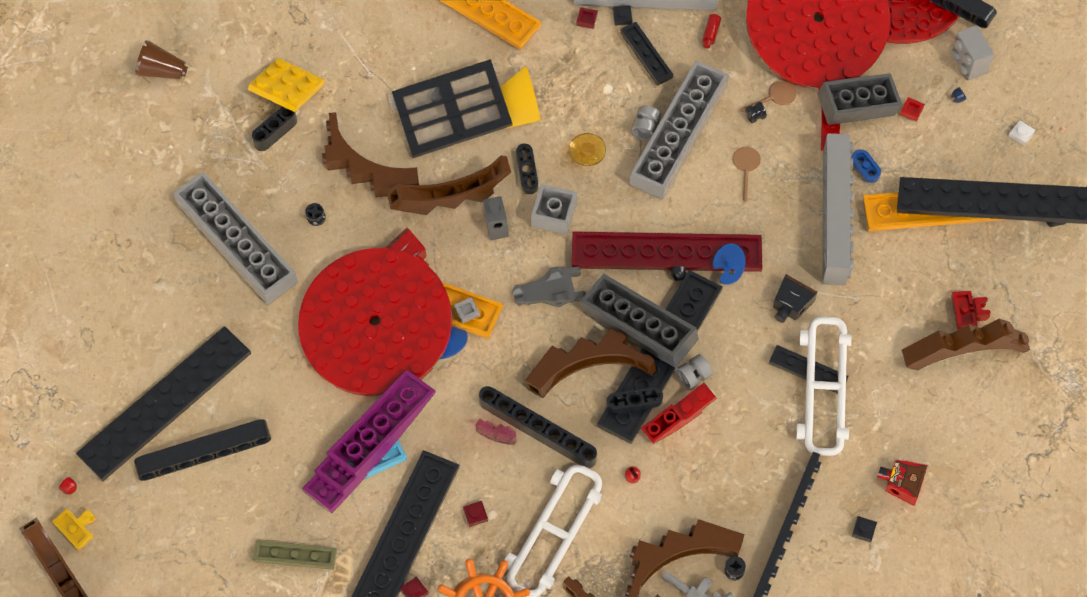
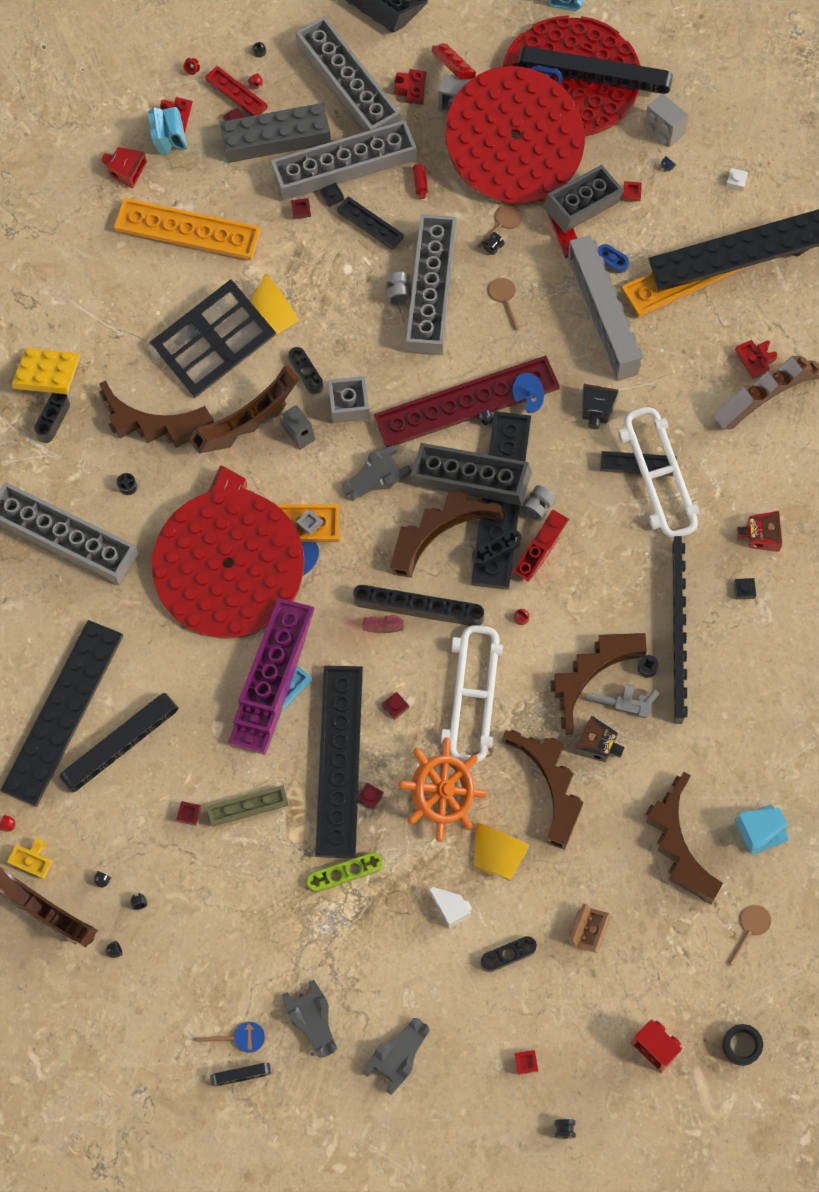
camera: 20 degrees left, 5 degrees up
clear yellow dish [569,133,606,166] -> none
none -> black hinge [94,871,111,888]
none -> dark red plate [176,801,201,826]

